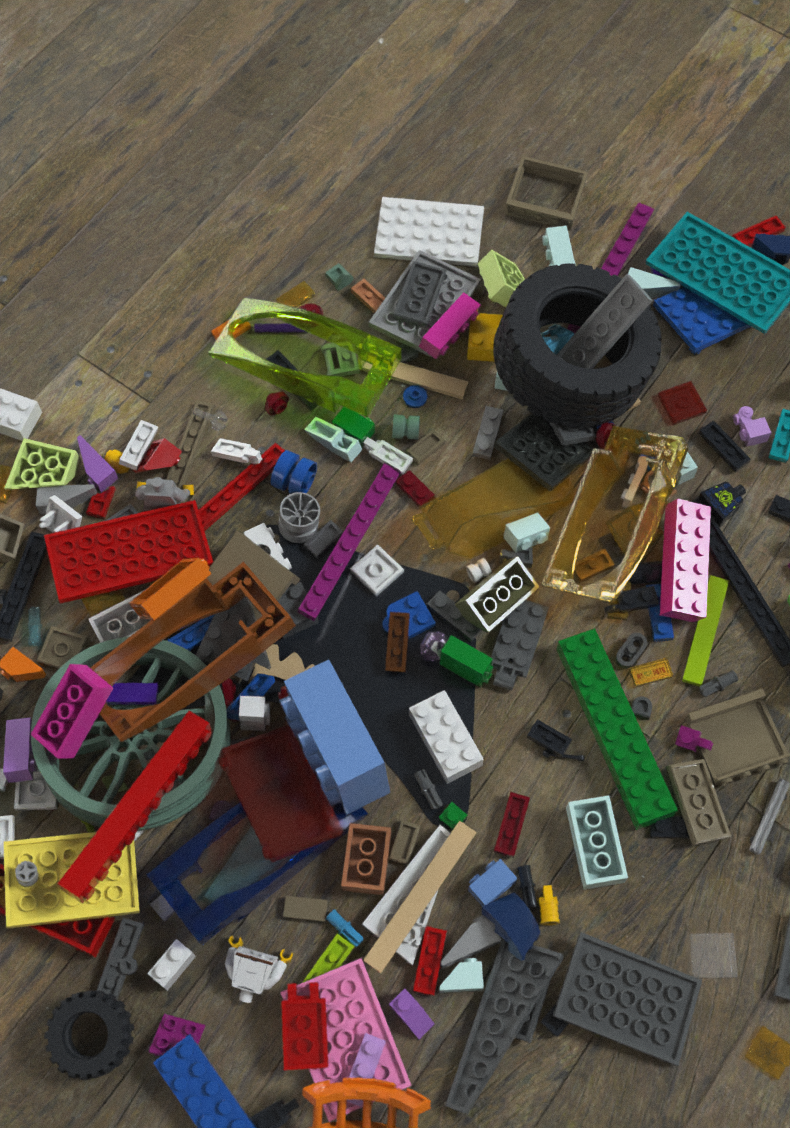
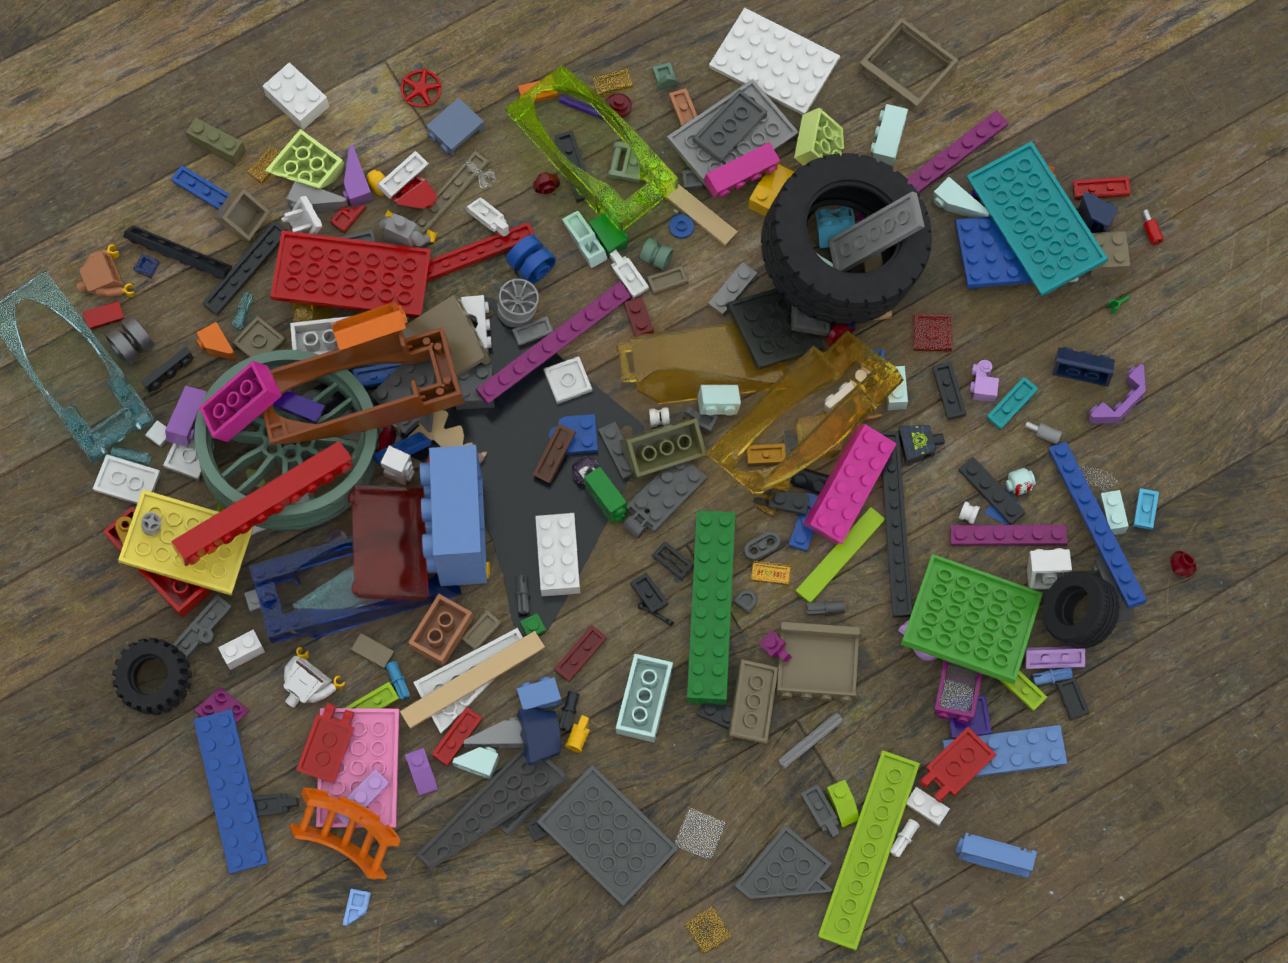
camera: 25 degrees right, 5 degrees up
none -> red wheel [400,69,442,107]
none -> sand blue panel [426,98,485,157]
none -> black tile [652,541,694,581]

